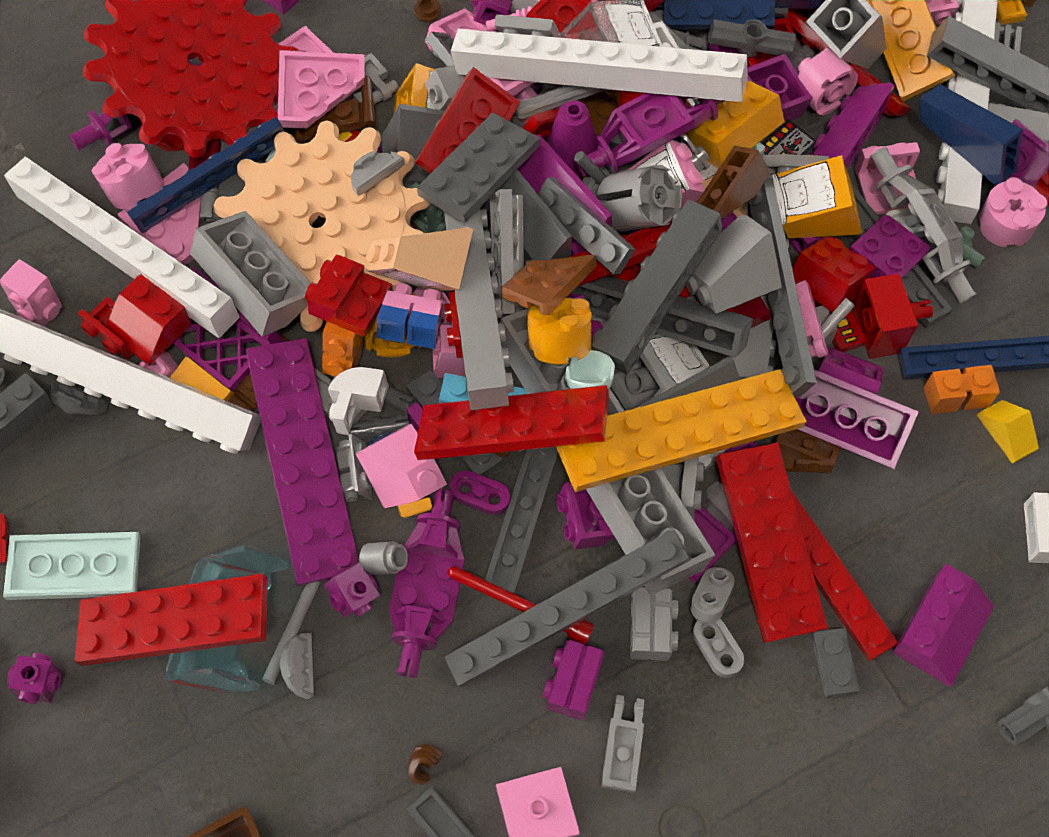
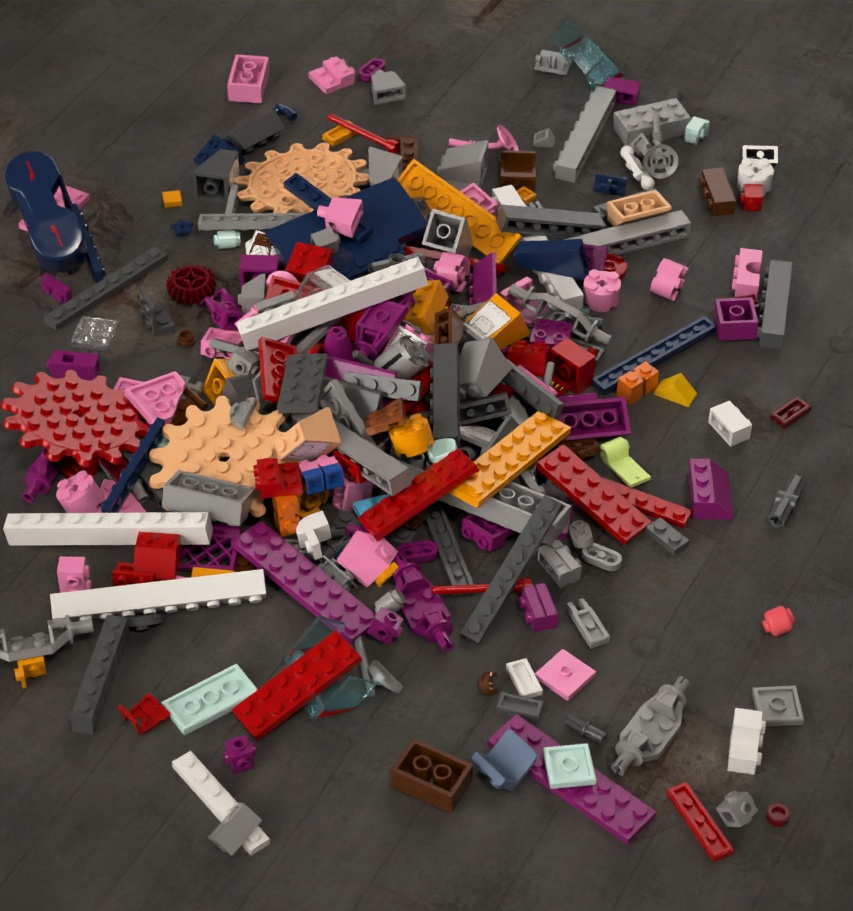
camera: 30 degrees left, 20 degrees down
none -> white tile [506,658,543,698]
none -> yellowish green door [599,437,651,488]

